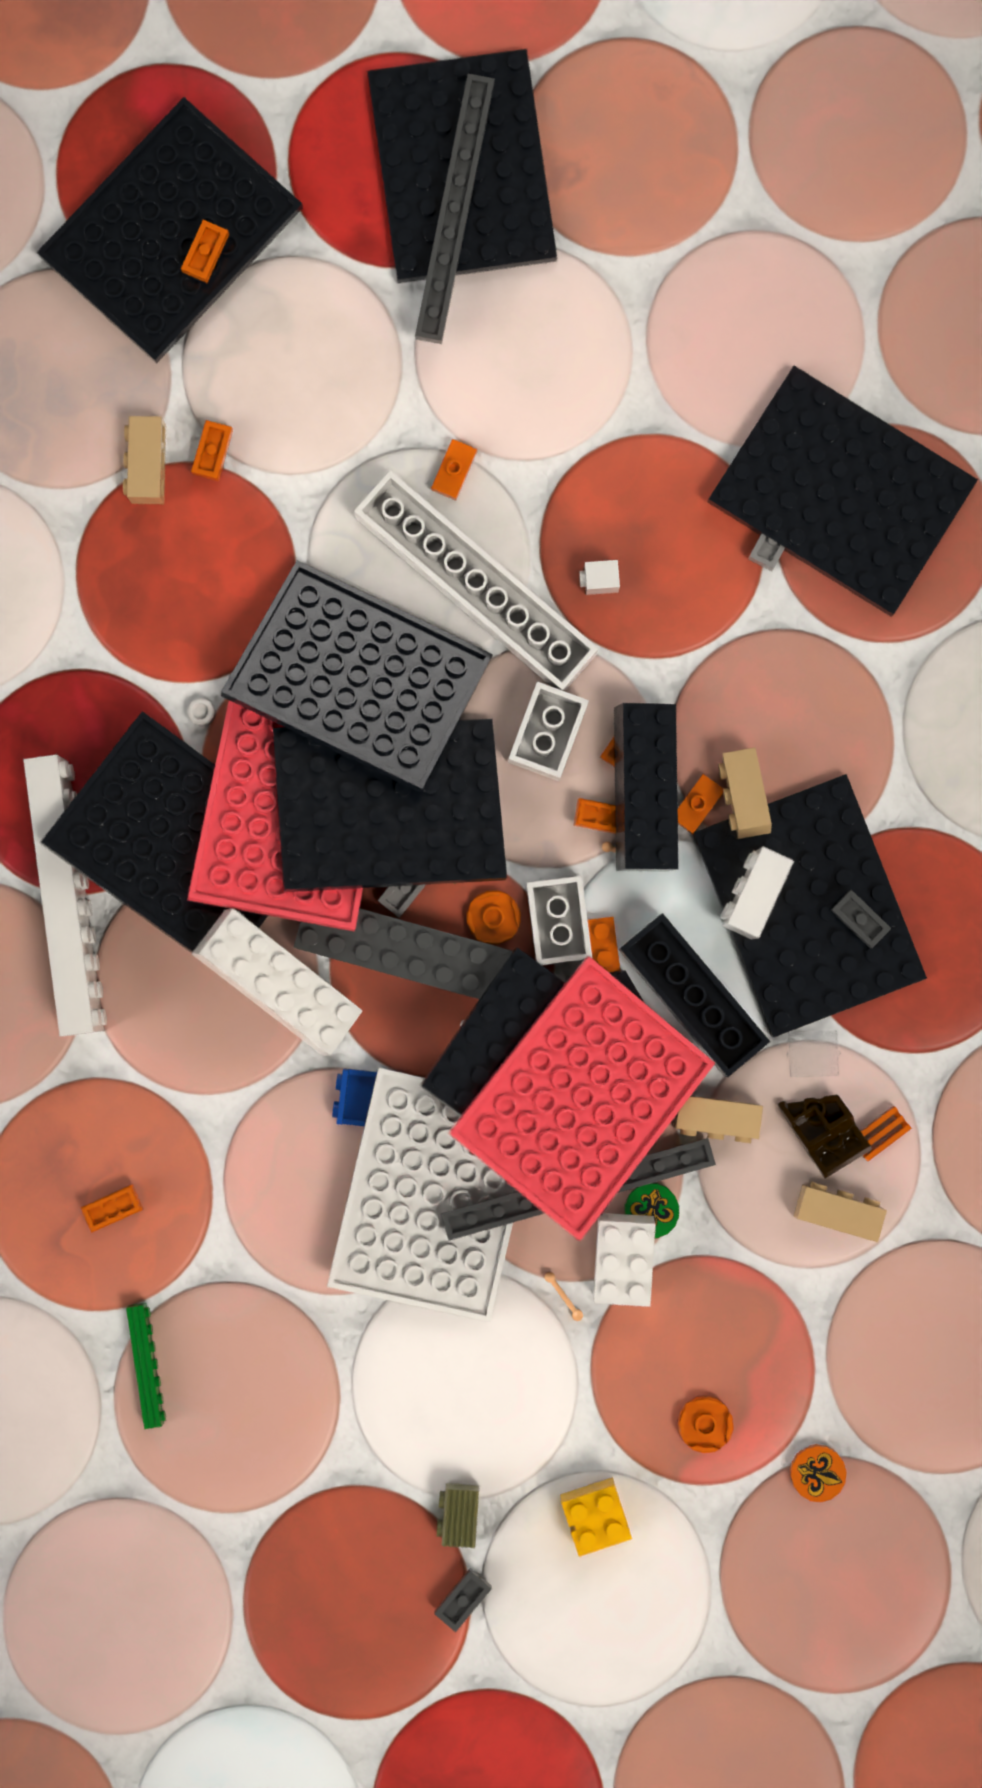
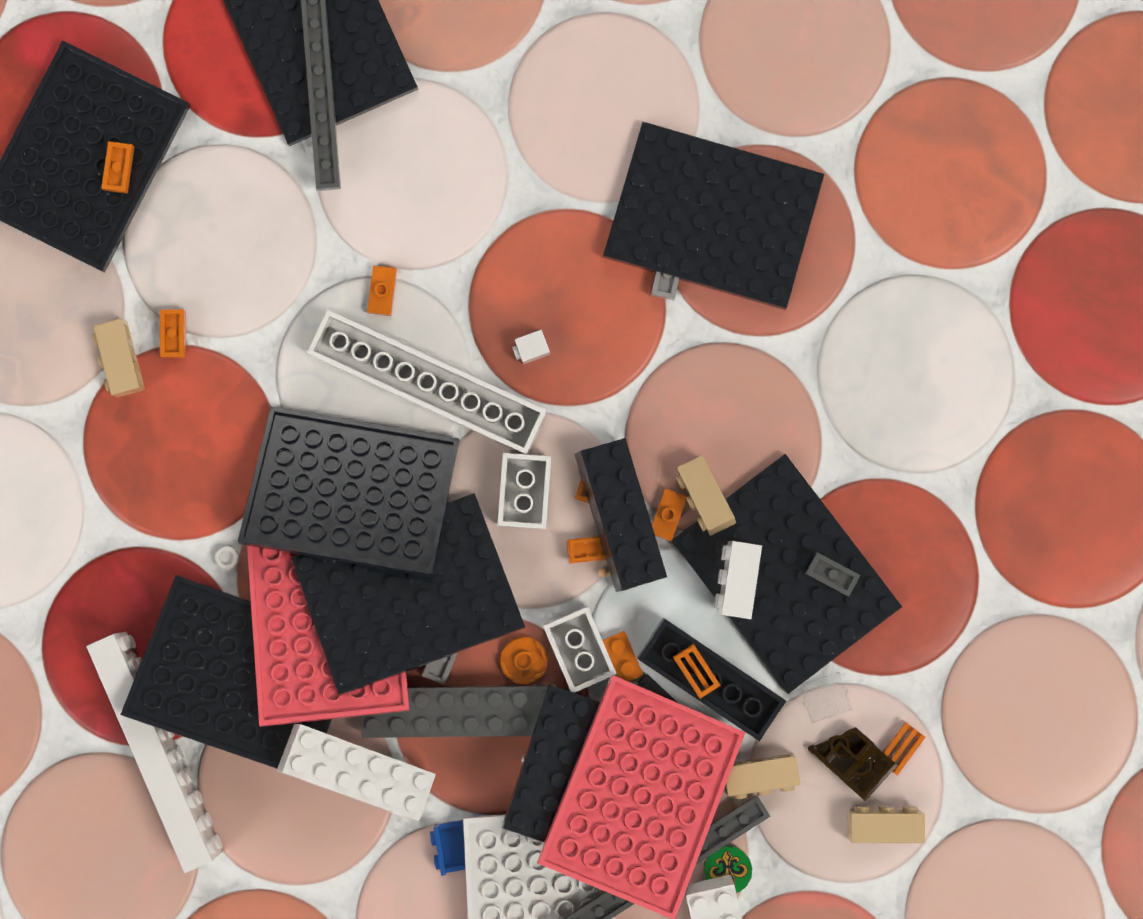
camera: 20 degrees left, 0 degrees up
none -> orange tile [673,644,721,699]

